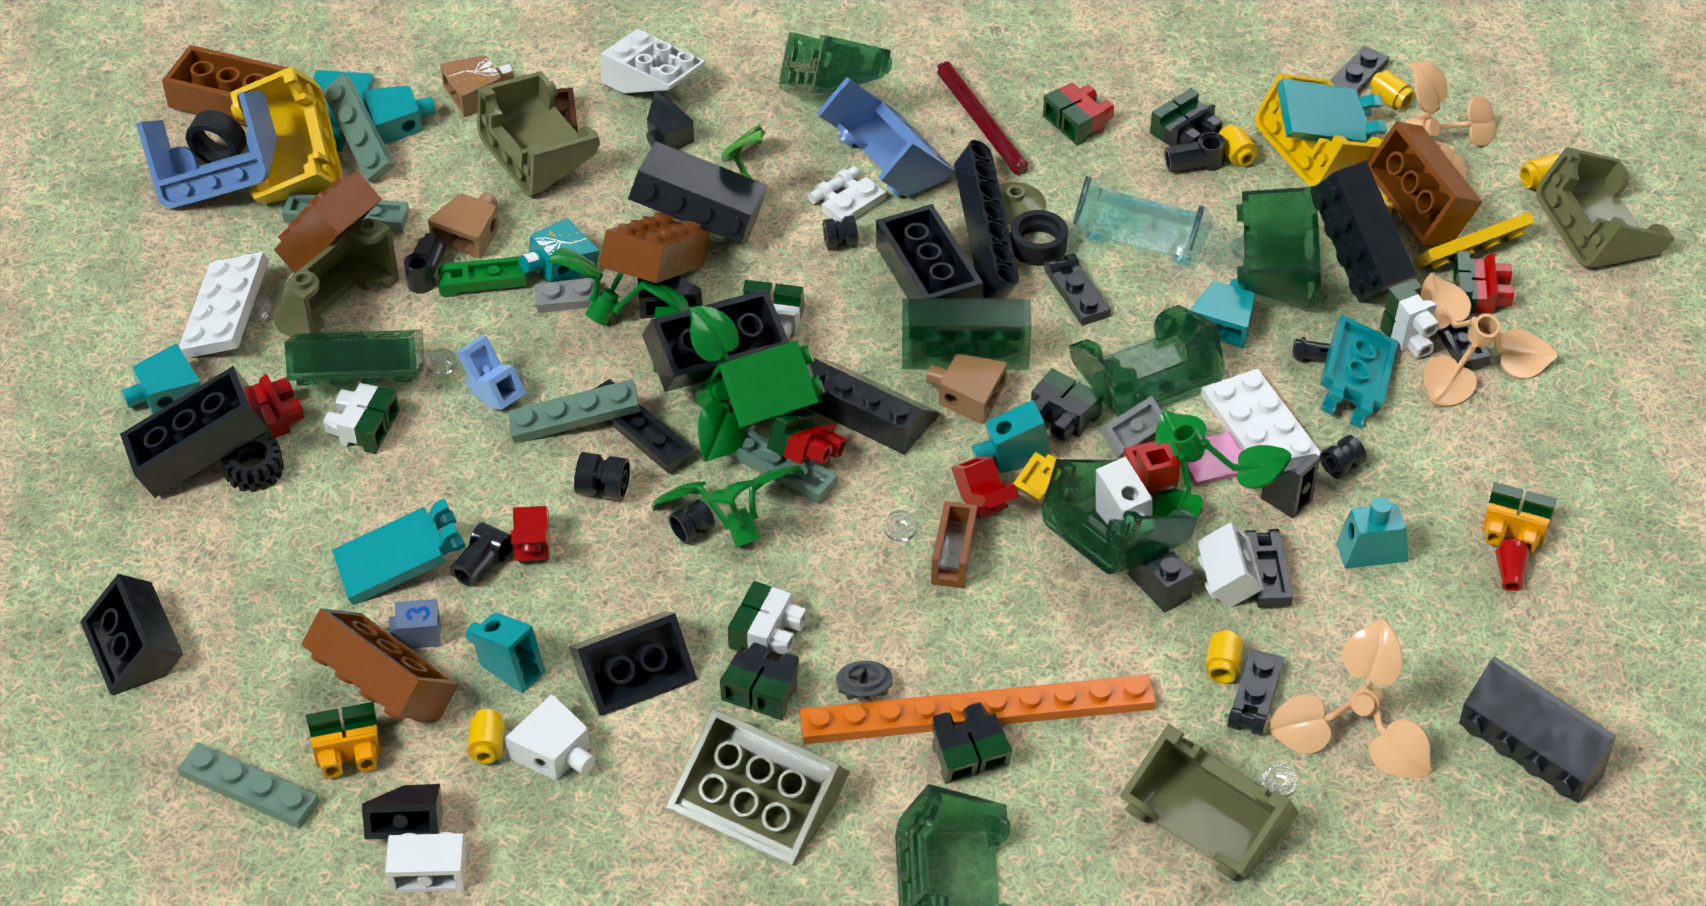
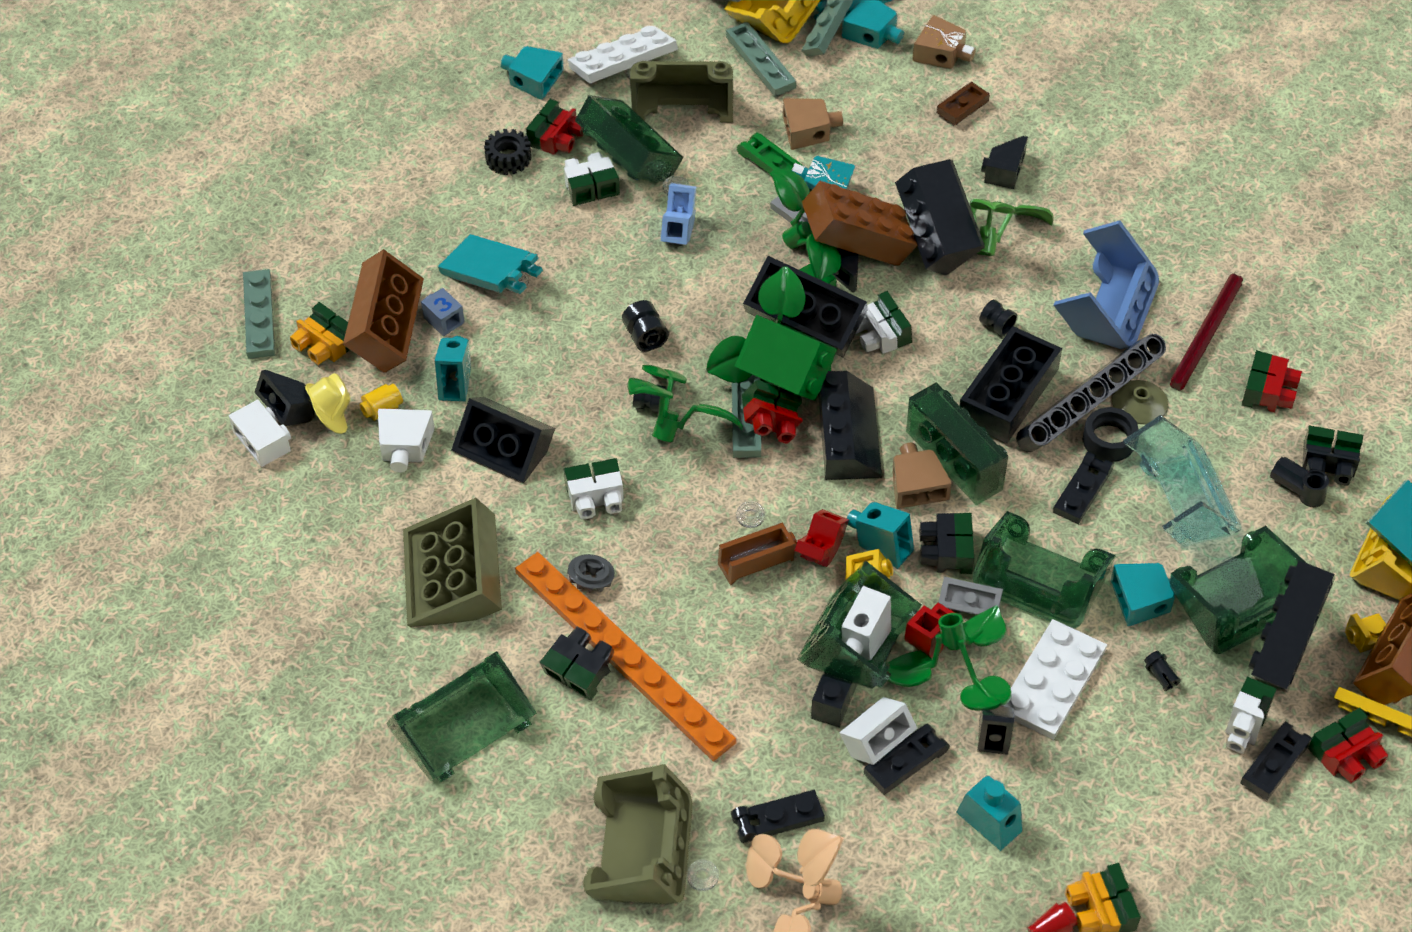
camera: 55 degrees right, 5 degrees up
black slope [80,574,183,695] -> none
black brick [120,366,269,498] -> none
dark orange brick [274,170,382,273] -> none
black piece [404,233,446,294] -> none
black piece [450,522,513,587] -> none
olive windscreen [477,71,600,197] -> none
sand green plate [508,379,640,443] -> none
red brick [511,506,550,561] -> none
black plate [594,379,693,474] -> none
white slope [601,29,705,93] -> none
hips [720,642,799,720] -> none
clear green windscreen [779,32,892,96] -> none
white plate [808,166,887,221] -> none
bright pink piece [1187,432,1243,485] -> none
yellow brick [1205,630,1244,684] -> none
yellow brick [1219,125,1258,167] -> none
teal tile [1320,314,1398,428] -> none
black wheel [1320,435,1367,479] -> none
light nougat plant [1420,273,1558,407] -> none
none -> light yellow piece [305,373,351,434]

